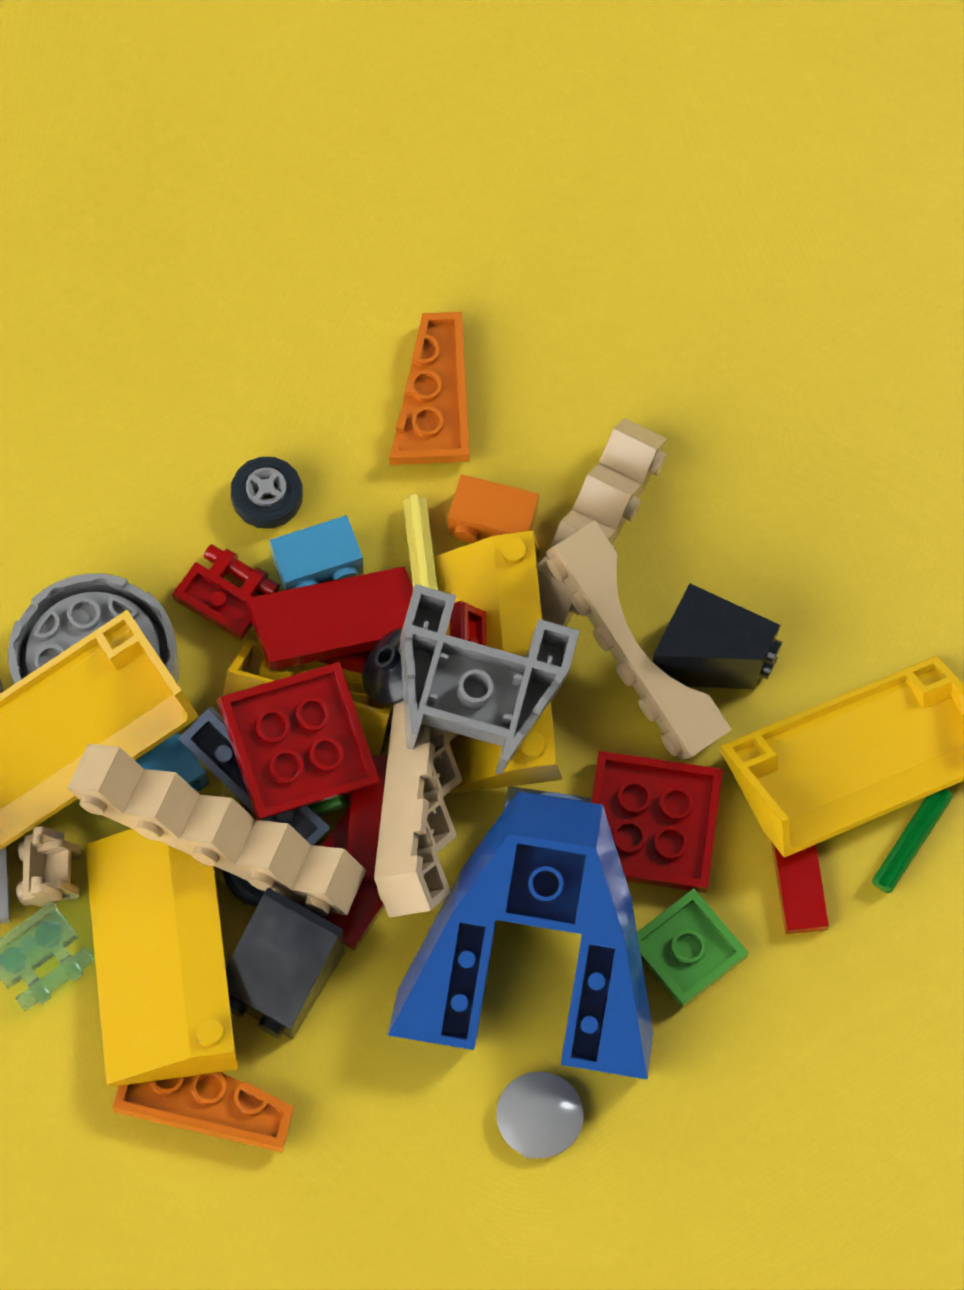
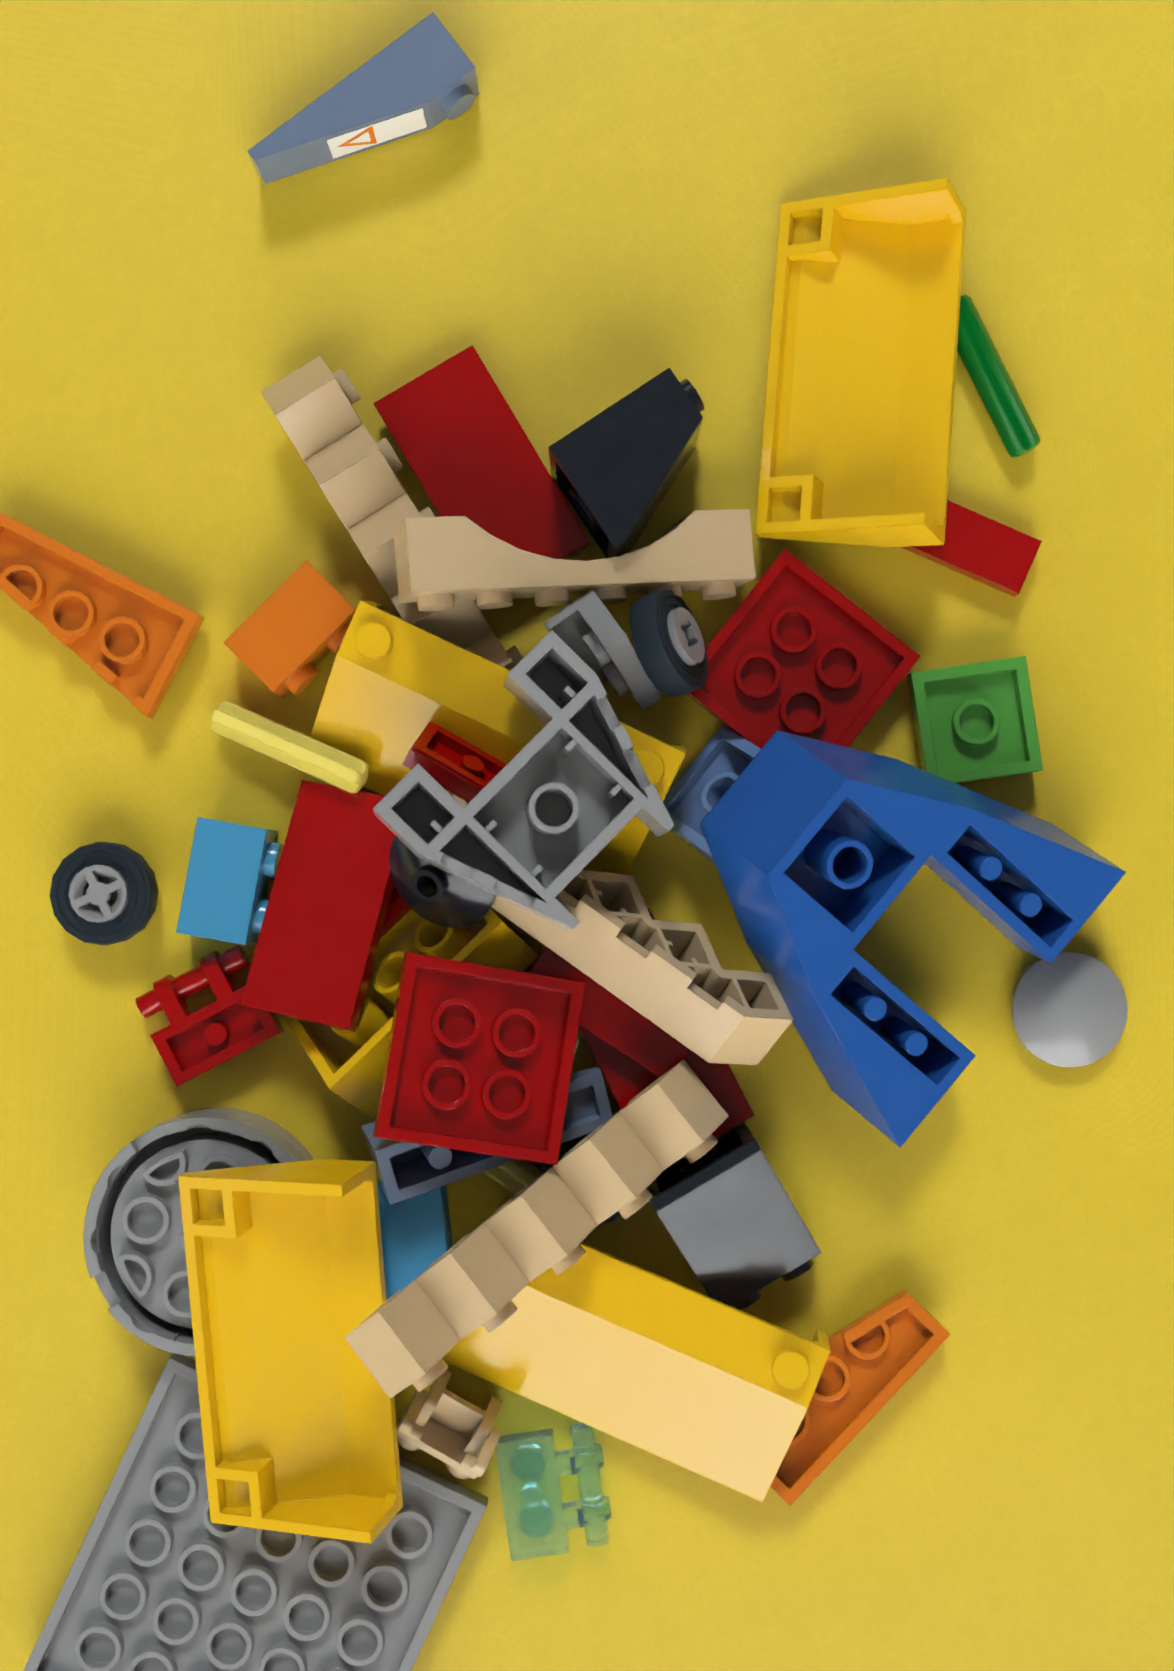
camera: 55 degrees left, 20 degrees up
none -> sand blue slope [247,12,479,184]
none -> red tile [373,345,590,560]
none -> light grey bracket [544,589,662,711]
none -> black wheel [630,589,708,696]

